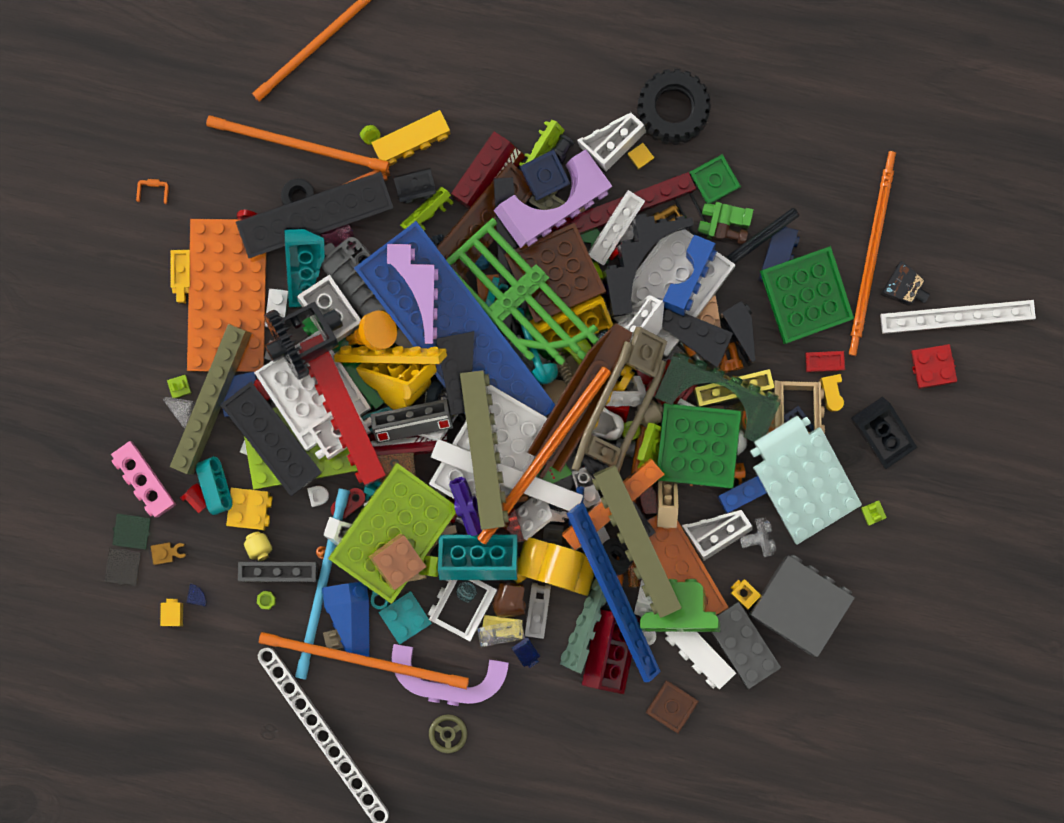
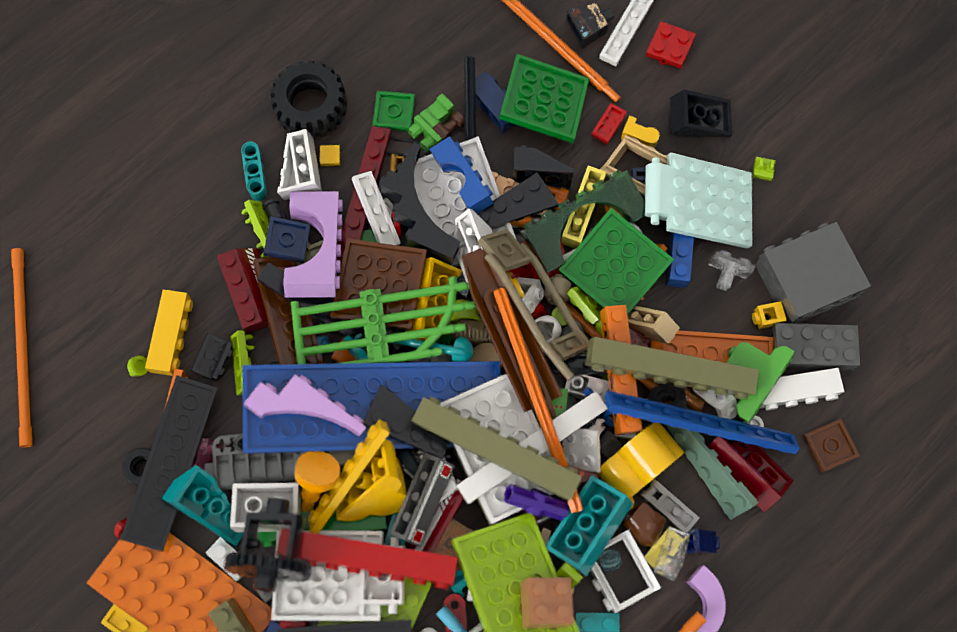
camera: 60 degrees left, 10 degrees down
orange piece [136,179,169,204] -> none
orange piece [206,115,390,173] -> none
white wedge [682,510,752,561] -> none
none -> teal beam [241,142,267,201]

